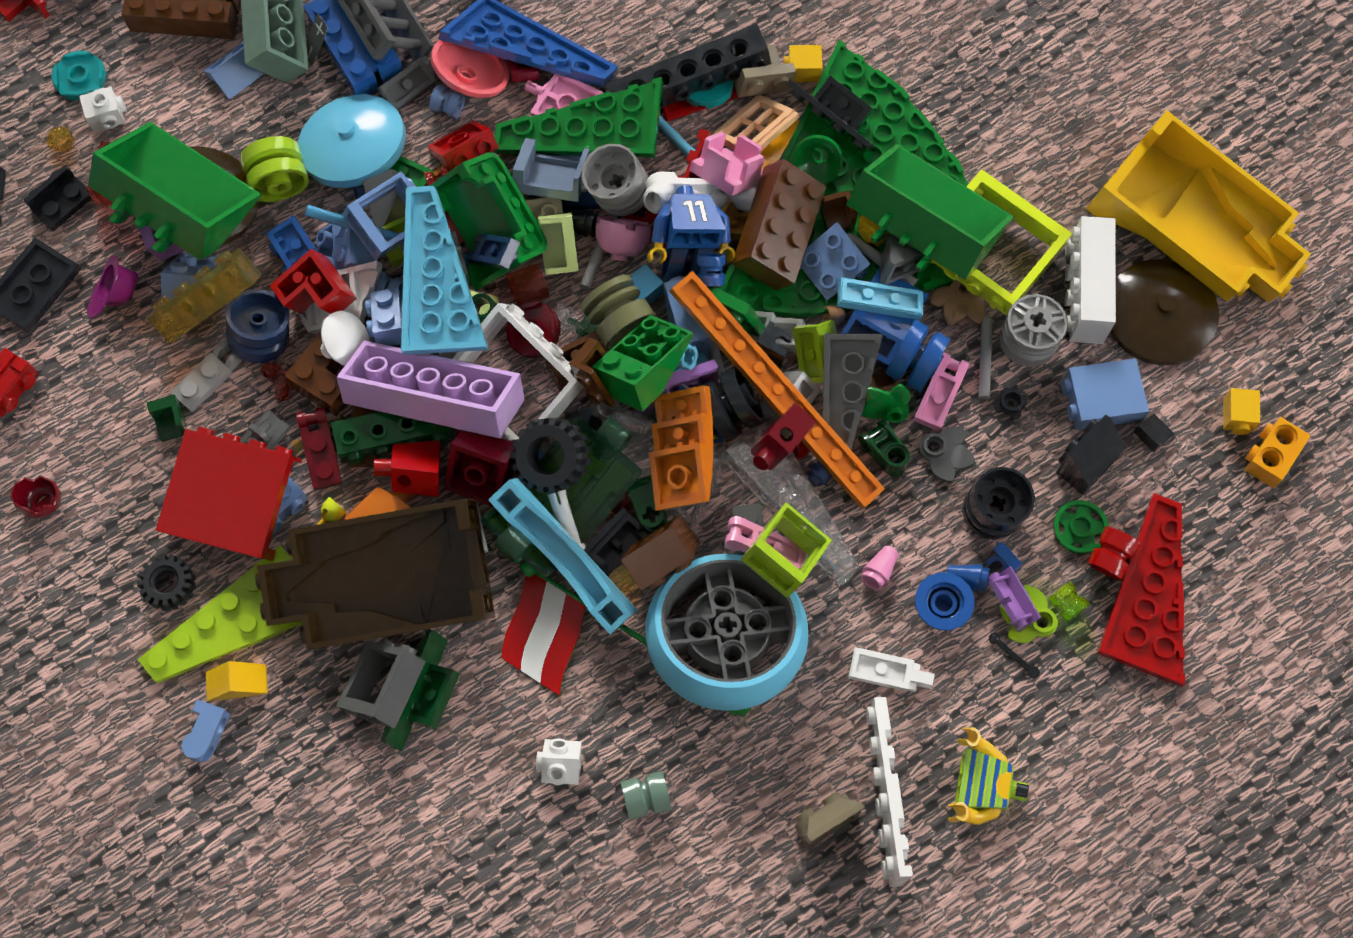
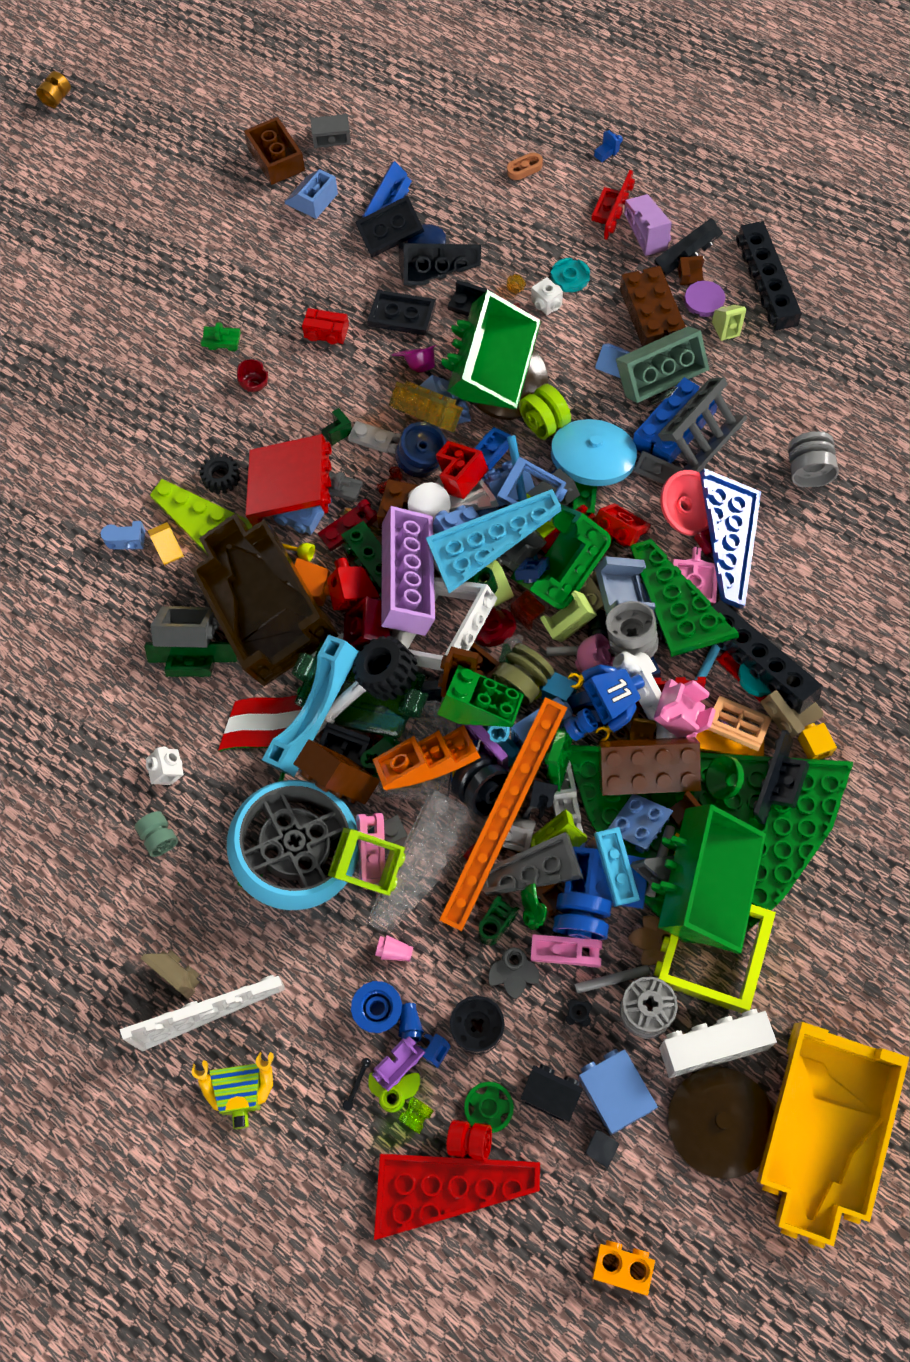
camera: 75 degrees right, 5 degrees down
medium blue wheel [429,85,465,119] -> none
dark red torso [750,402,817,470] -> none
dark blue plate [807,461,833,487] -> none
white hinge [848,647,935,692] -> none
yellow brick [1223,388,1260,435] -> none

